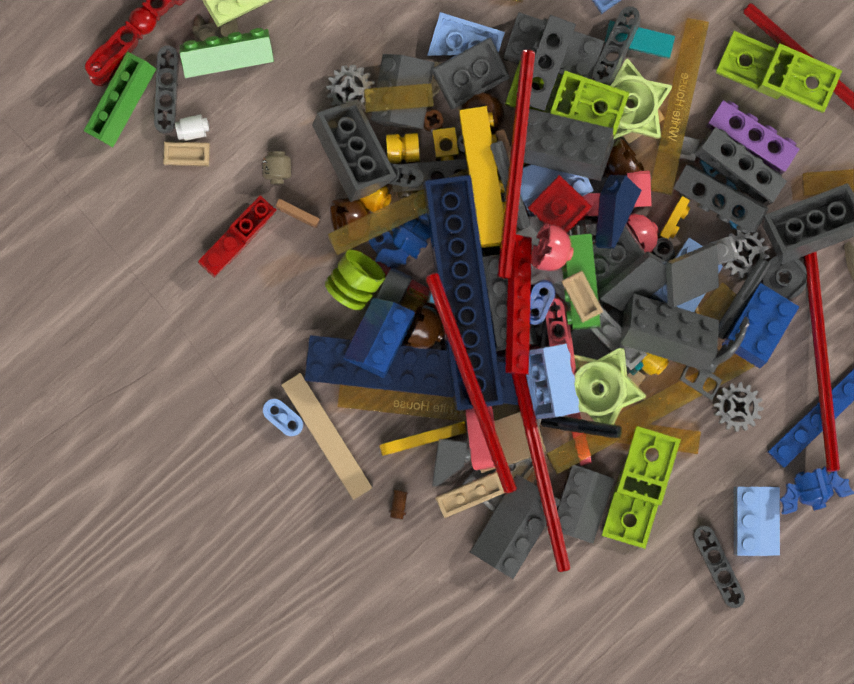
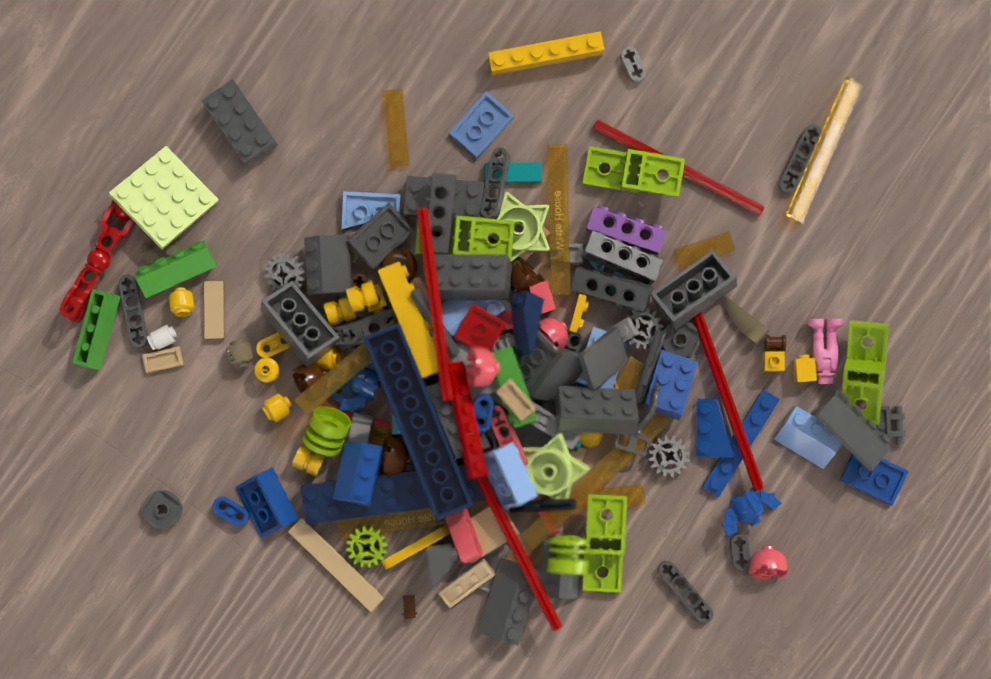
camera: 10 degrees left, 0 degrees up
red slope [198,195,277,278] -> none
light blue plate [263,399,303,436] -> none
medium nougat tile [276,199,321,229] -> none
clear yellow tile [363,83,434,113] -> none
red axle [426,273,516,494] -> none
light blue slope [734,487,780,556] -> none
none -> dark grey plate [143,490,183,529]
none -> yellow head [169,287,195,317]
none -> tan tile [204,281,225,339]
none -> blue plate [213,497,249,526]
none -> blue slope [236,467,298,538]
none -> yellow head [254,358,280,383]
none -> yellow plate [256,332,291,358]
none -> yellow head [262,394,292,422]
none -> yellow wheel [291,443,327,477]
none -> yellow wheel [346,281,380,313]
none -> lime gear [346,525,388,568]
none -> lime wheel [547,535,590,574]
none -> blue wing [696,399,735,458]
none -> dark grey beam [730,534,750,571]
none -> coral cylinder [749,546,788,579]

